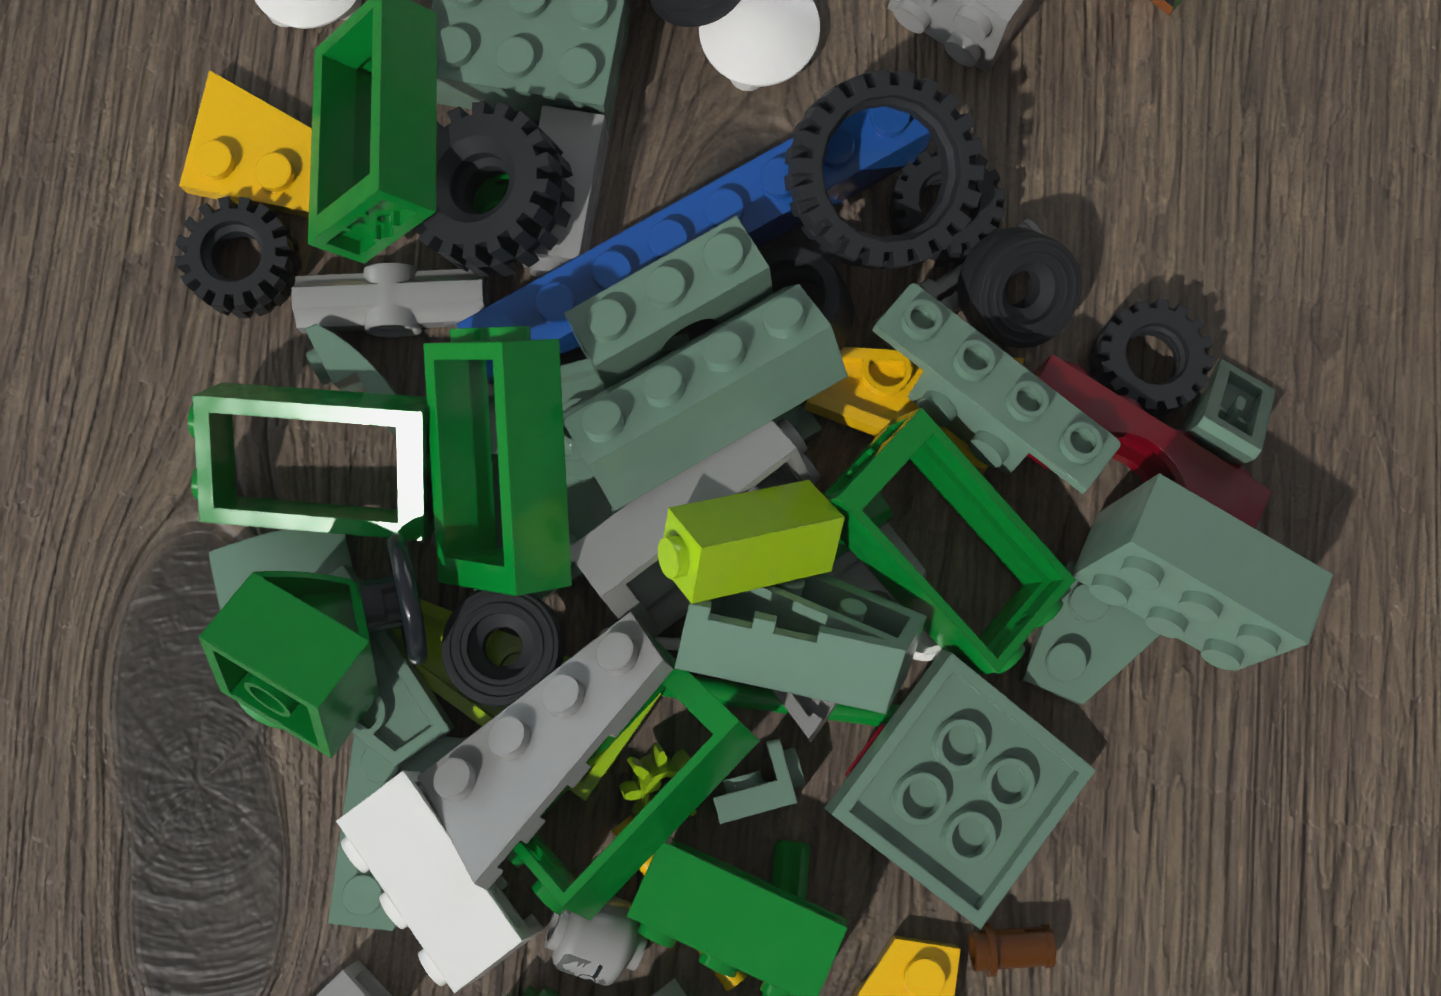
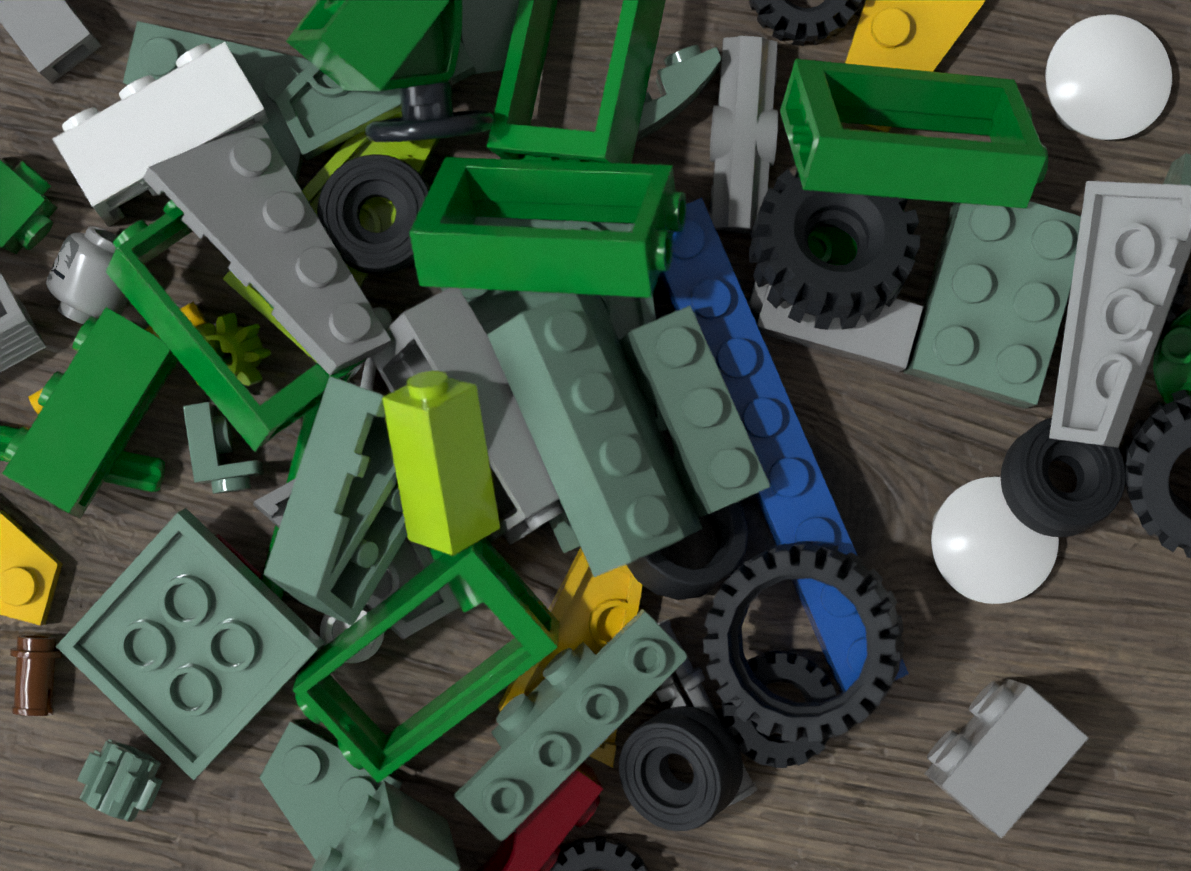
camera: 90 degrees right, 5 degrees up
none -> sand green gear [77,739,163,822]

